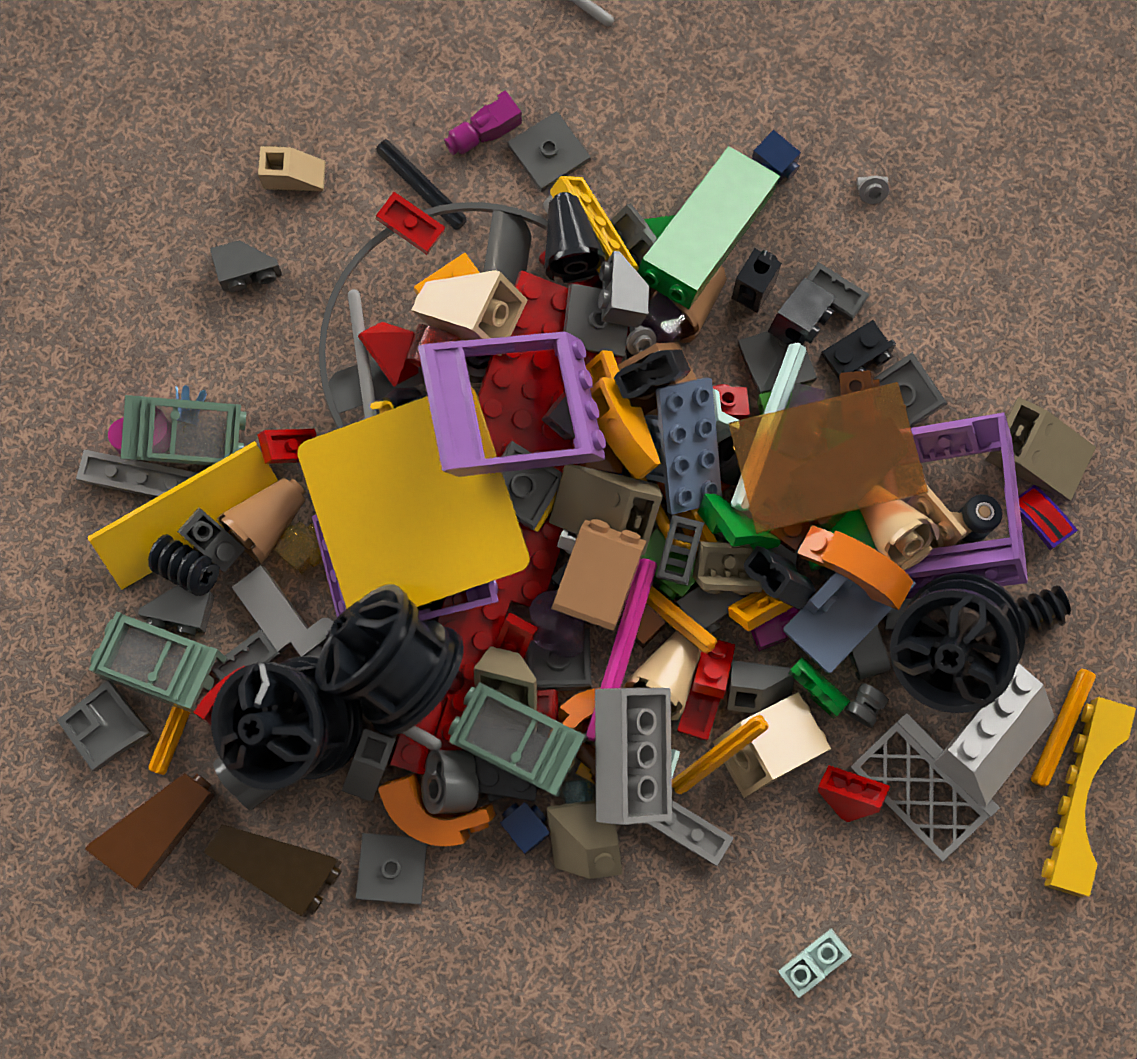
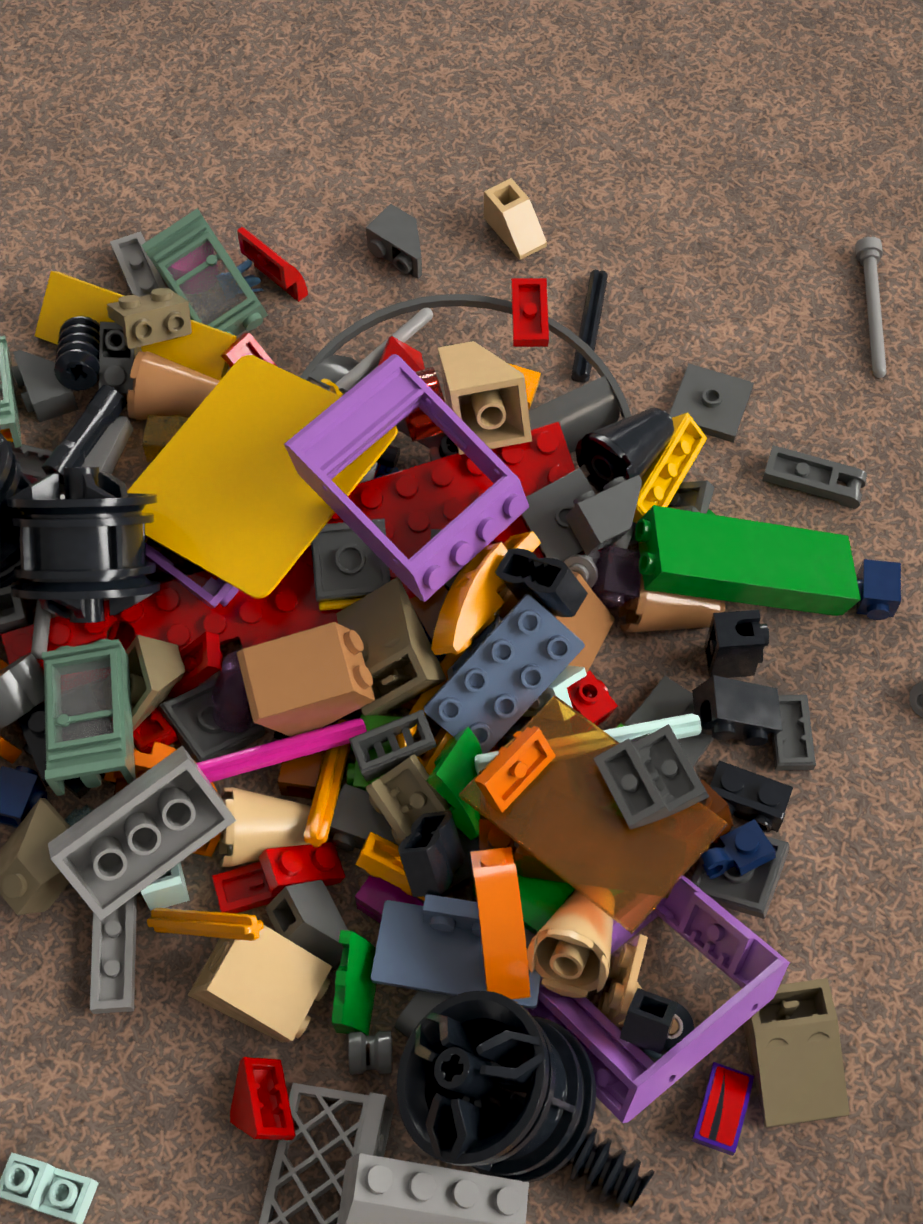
camera: 55 degrees right, 15 degrees down
magenta piece [444,90,522,155] -> none
none -> black axle [41,384,127,485]
none -> dark tan bracket [107,288,192,349]
none -> red slope [237,227,308,302]
none -> orange plate [474,726,556,813]
none -> dark grey slope [593,724,709,829]
none -> black plate [620,988,679,1054]
none -> dark blue plate [700,819,776,879]
none -> dark grey plate [762,445,867,509]

